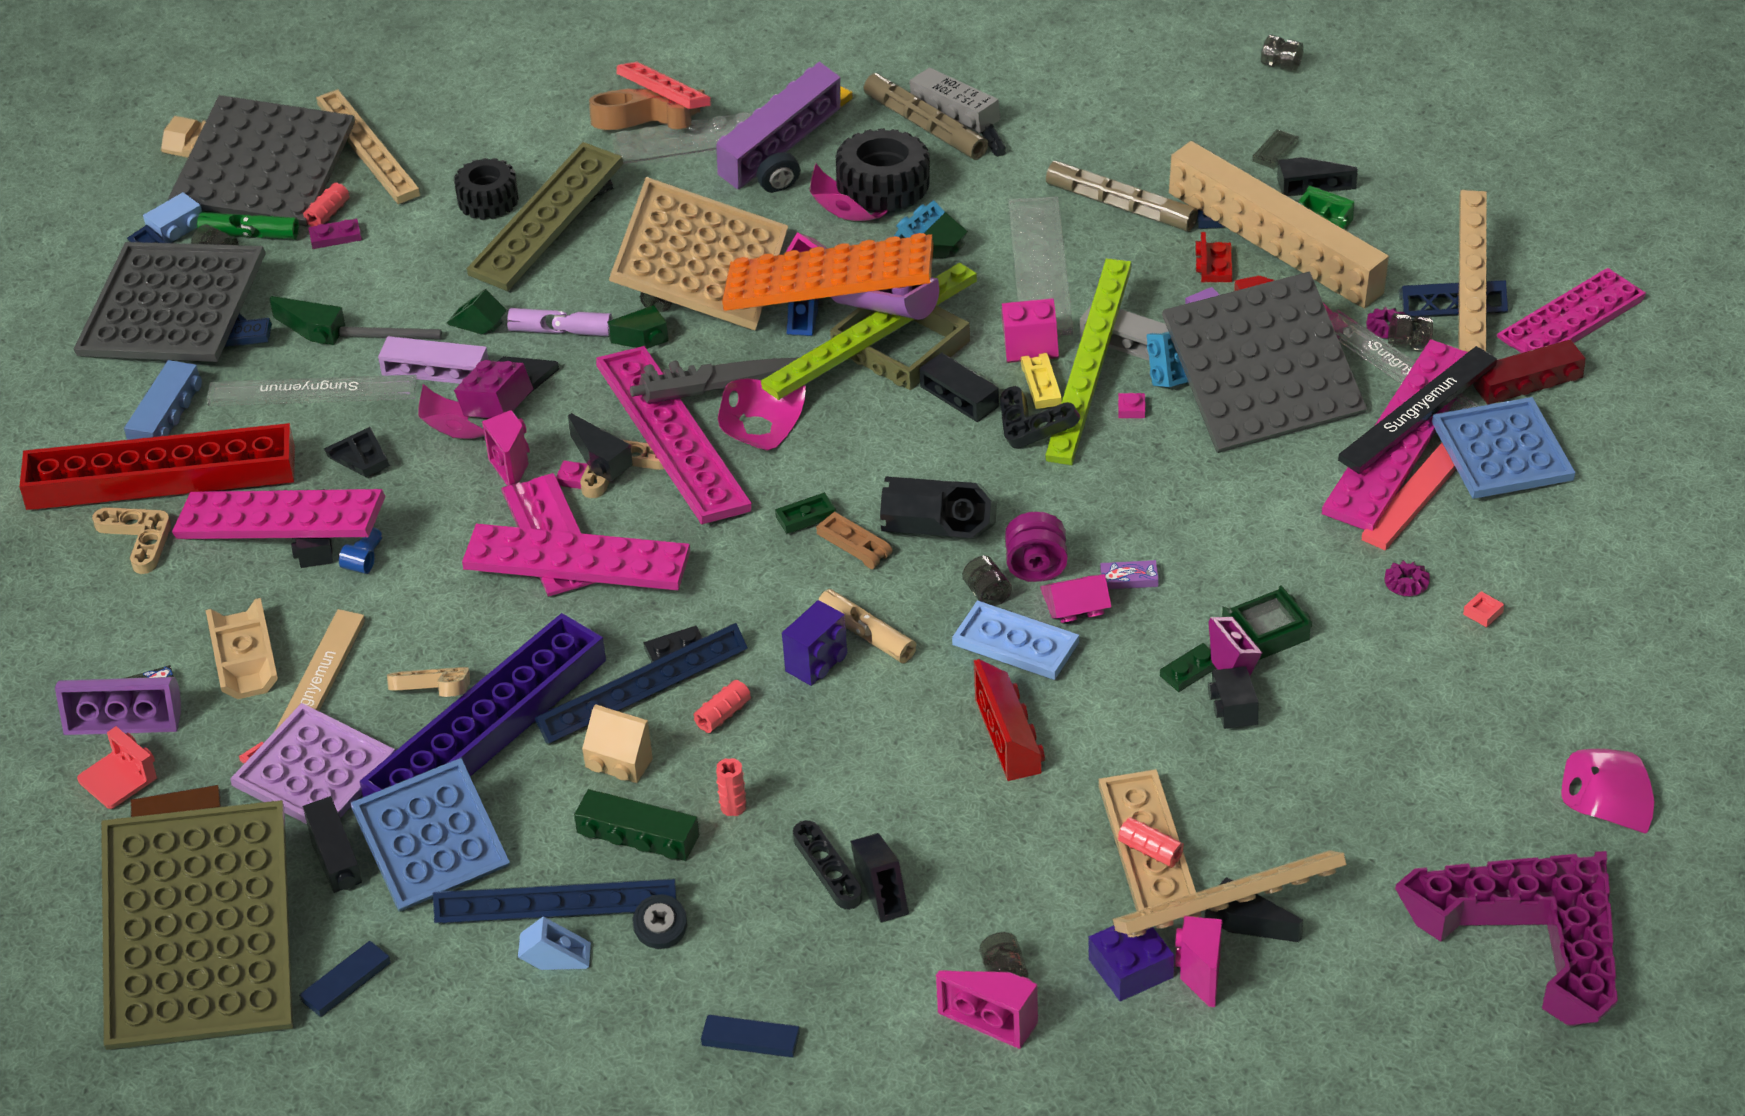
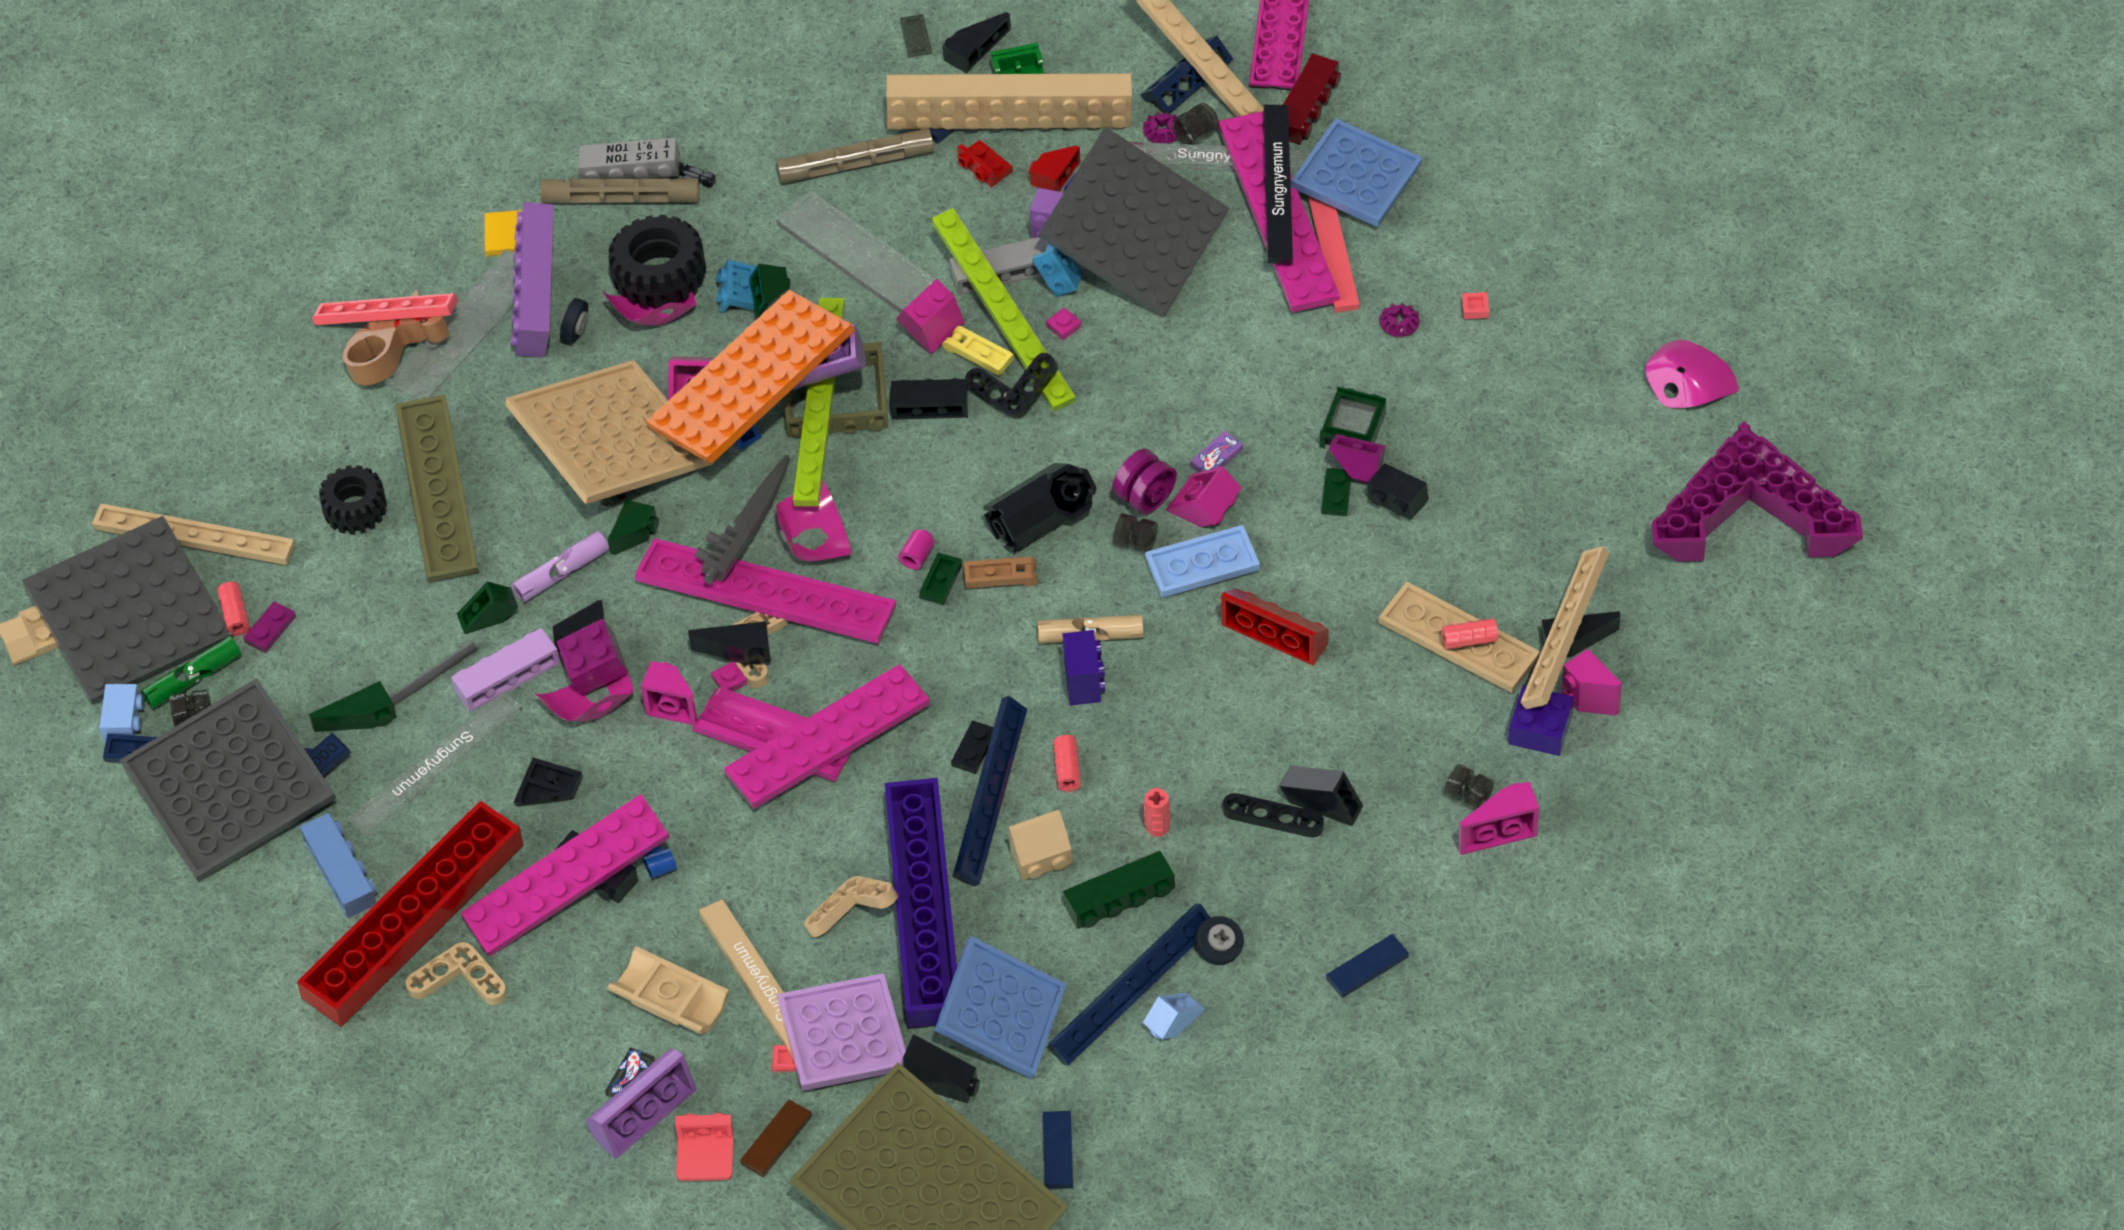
camera: 45 degrees left, 10 degrees up
none -> dark pink brick [898,529,935,570]

